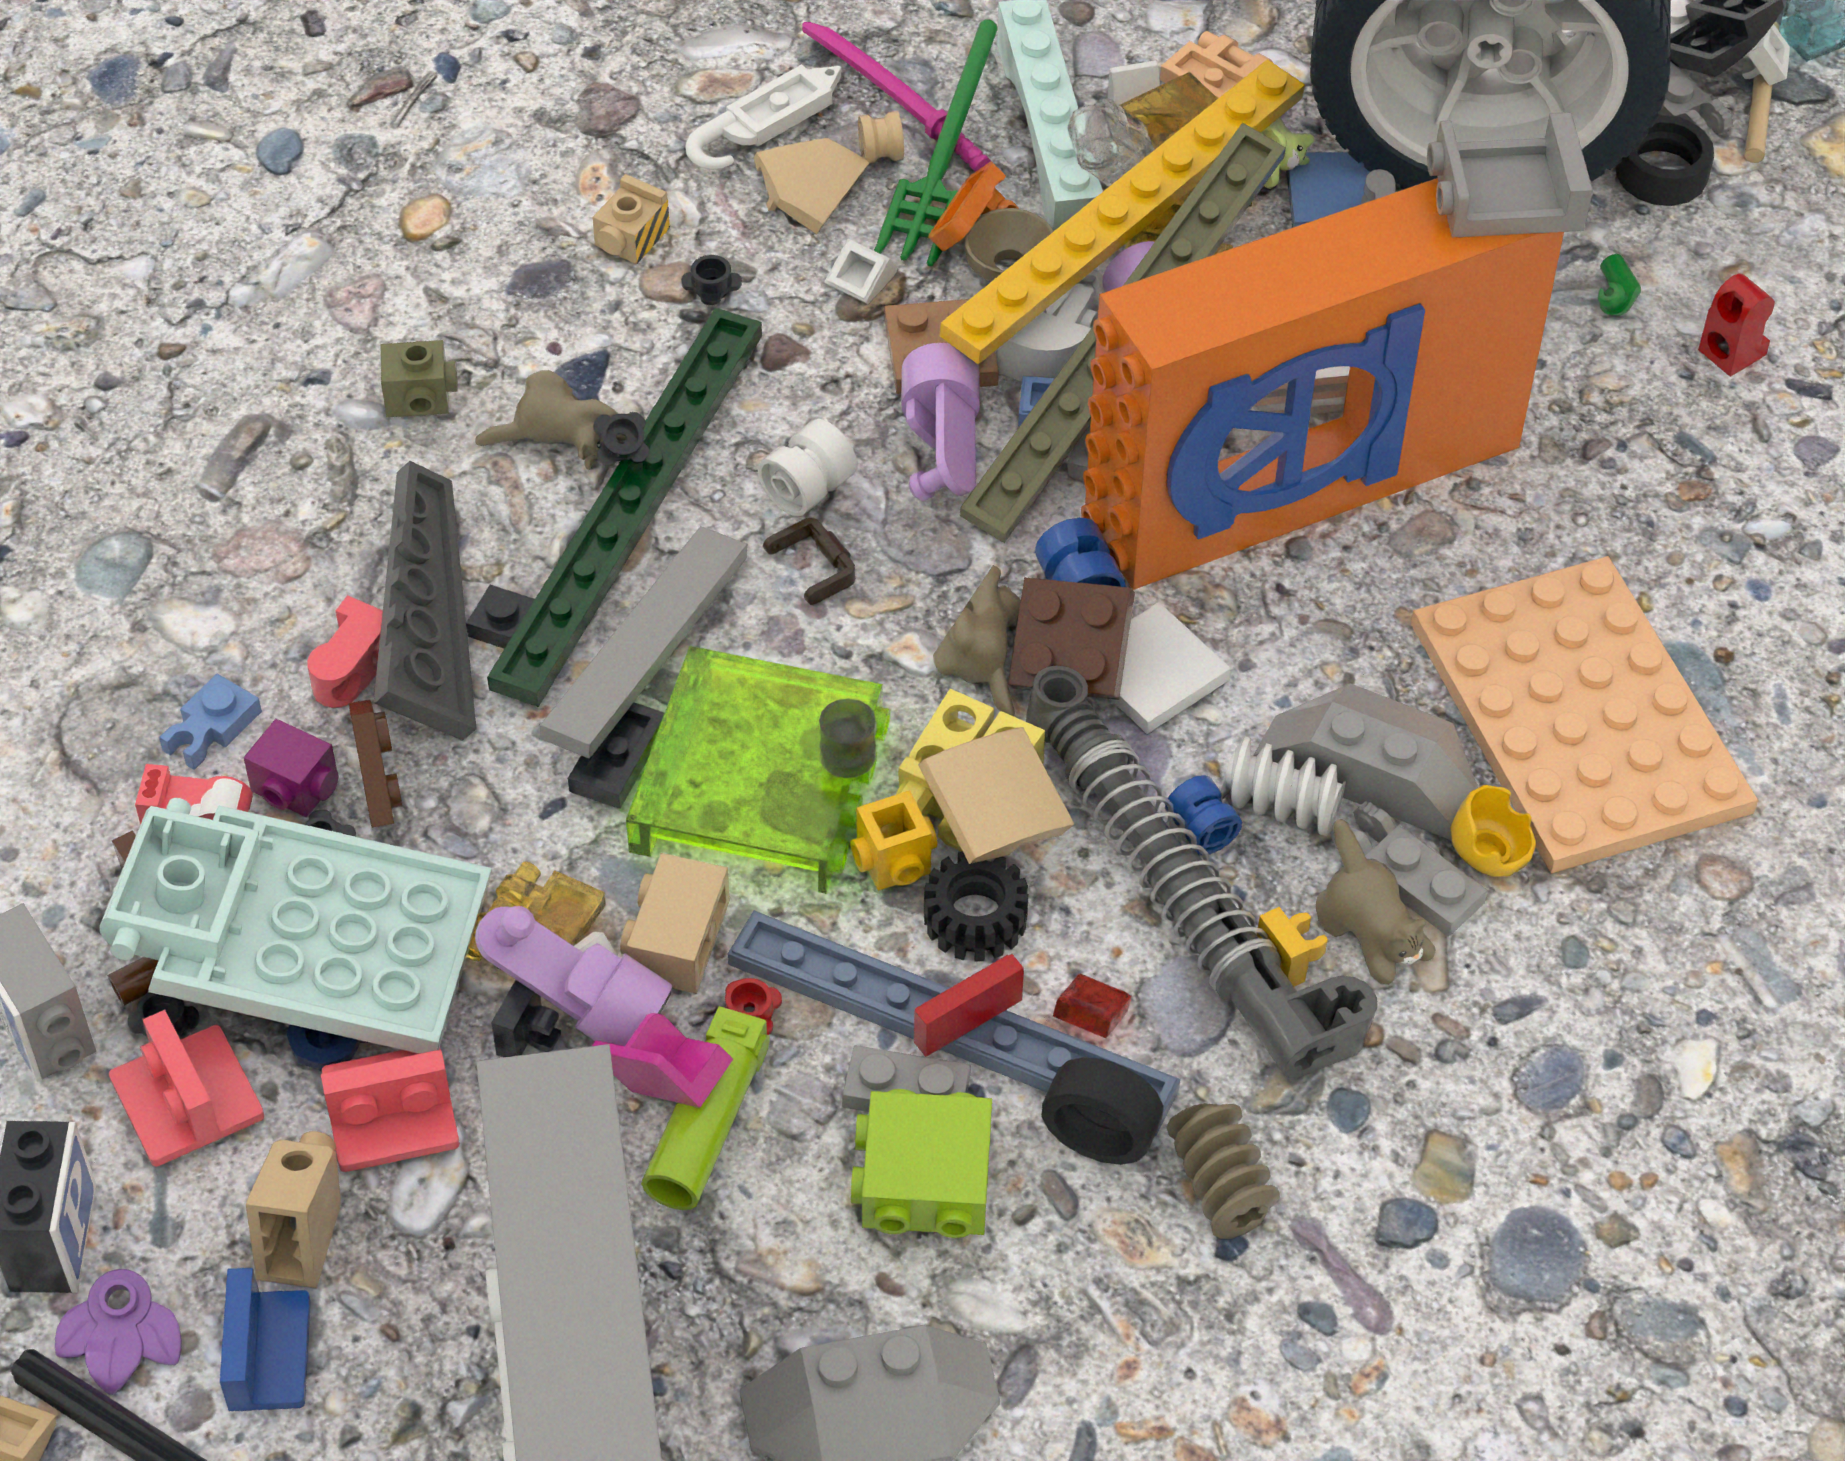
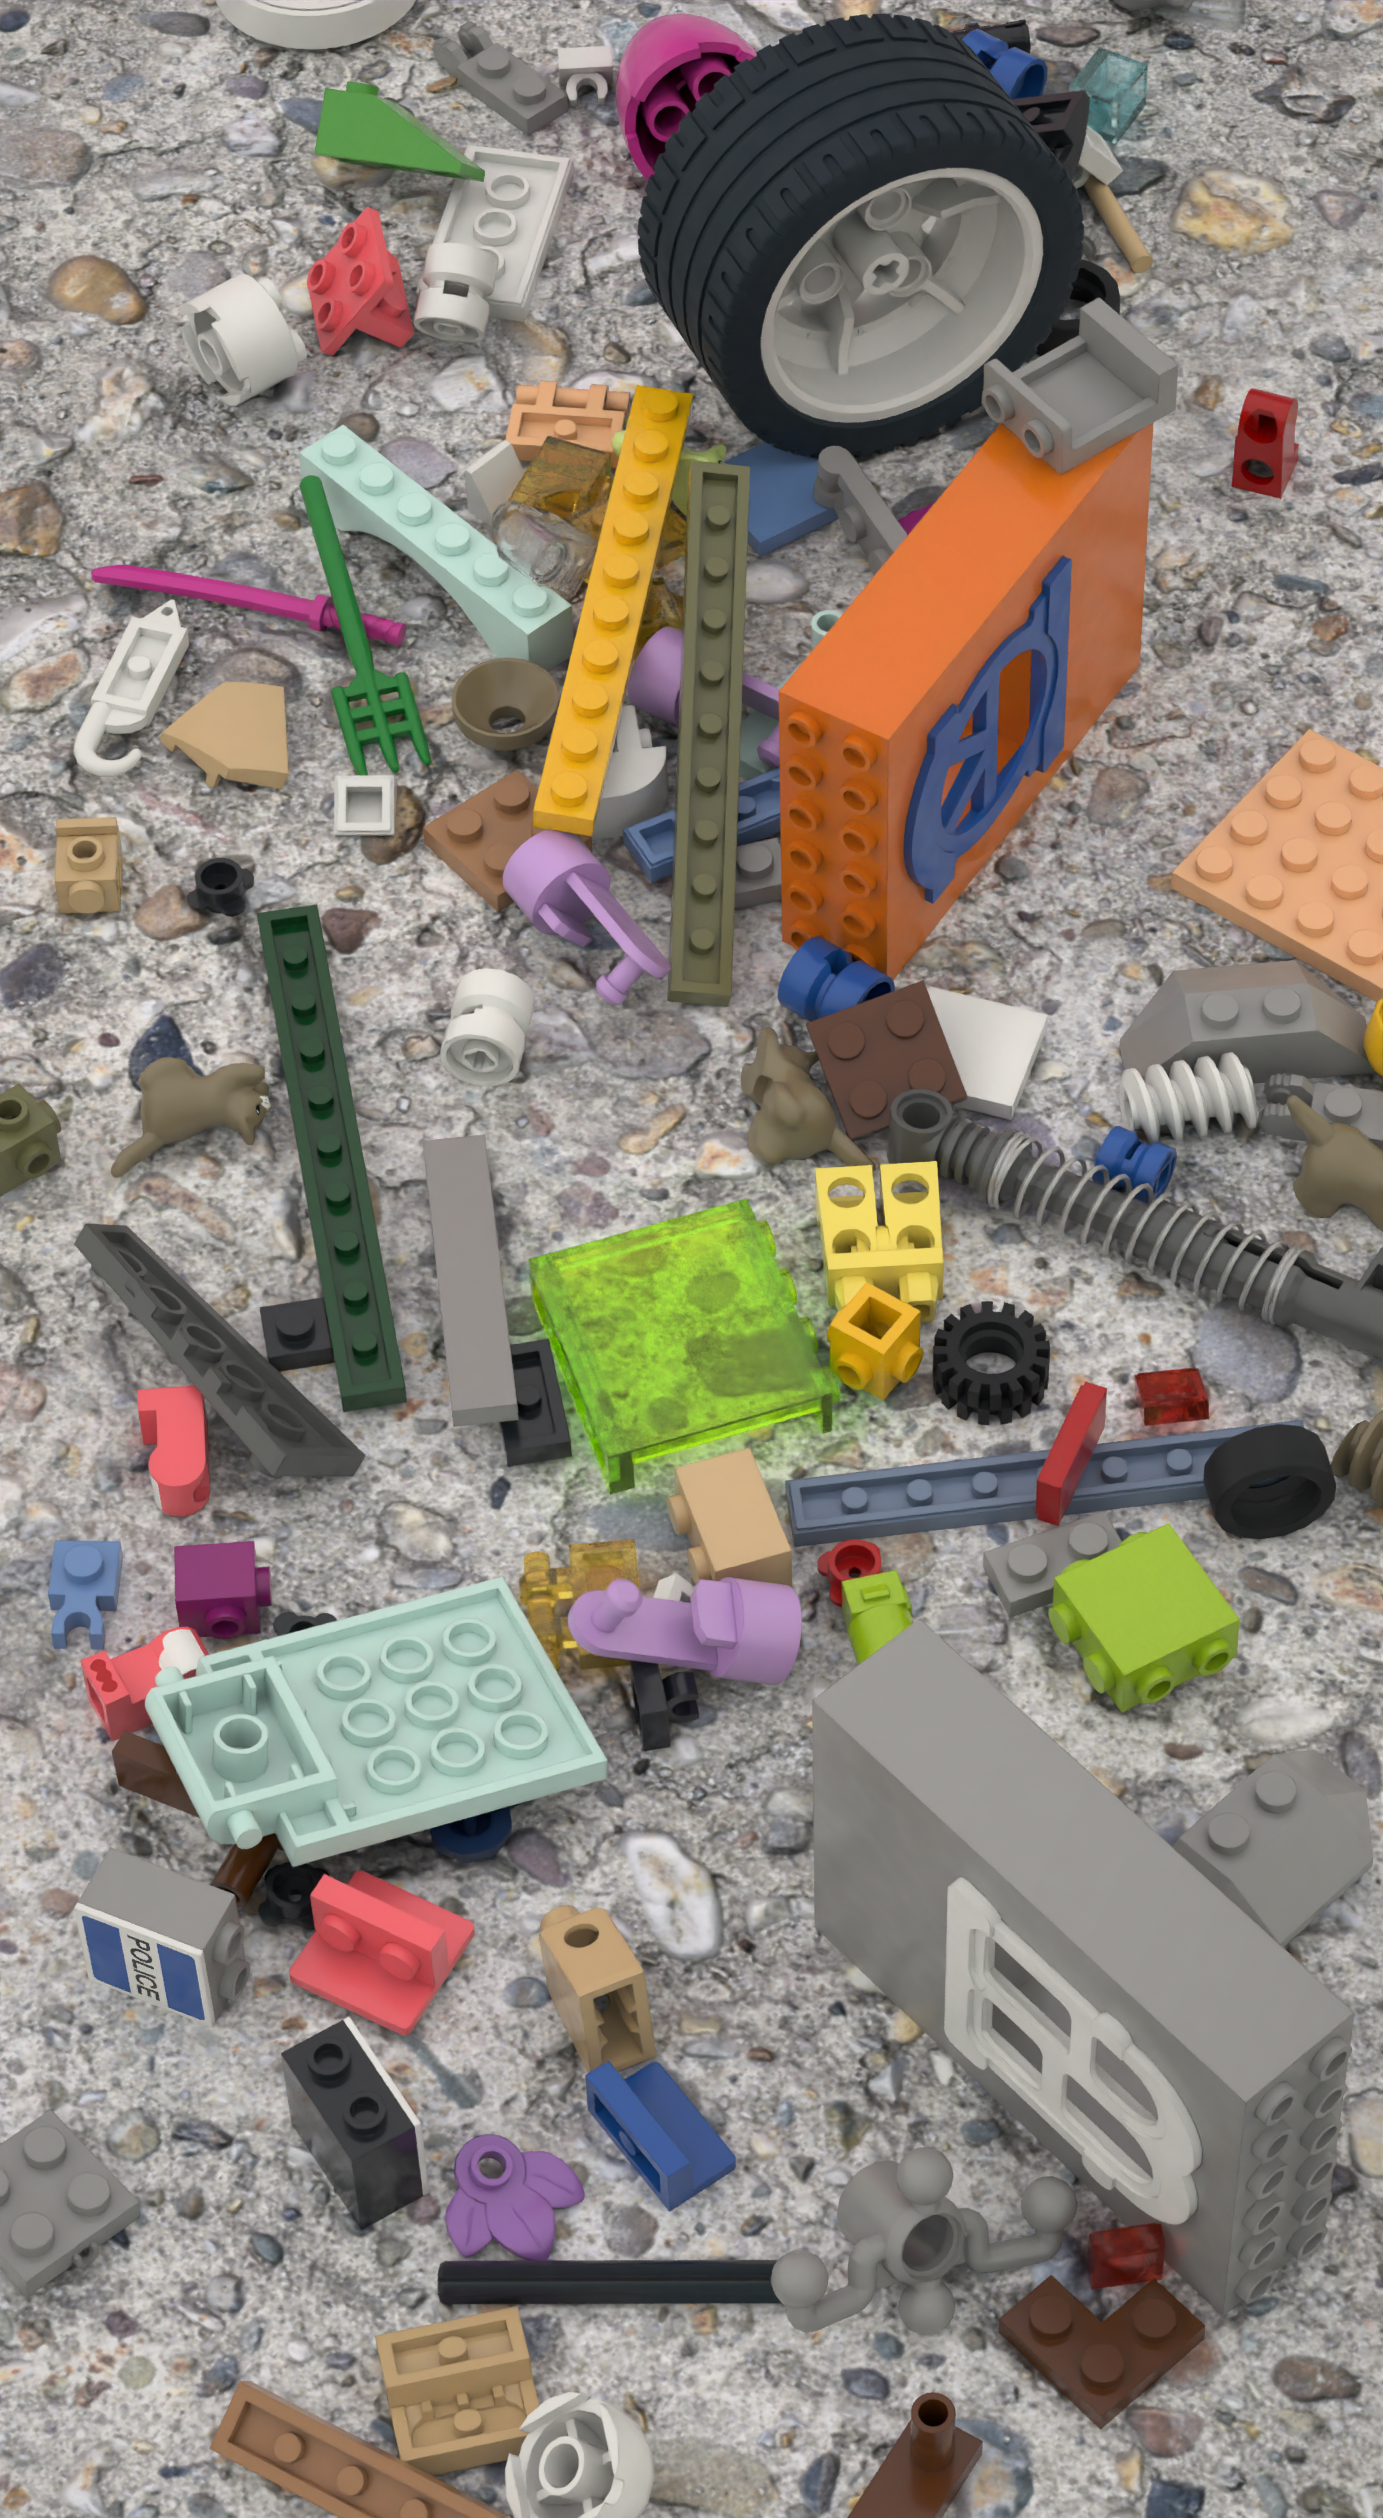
camera: 30 degrees left, 0 degrees up
coral bracket [321,1047,460,1172] -> none
reddish brown plate [349,699,403,828] -> none
dark pink panel [592,1013,733,1108] -> none
black plate [593,412,649,466] -> none
dark brown piece [763,518,856,605] -> none
clear smoke wheel [819,698,876,778] -> none
tan wheel [858,111,904,164] -> none
tan slope [918,727,1074,864] -> none
orange piece [928,161,1019,251] -> none
yellow tile [1257,907,1328,987] -> none

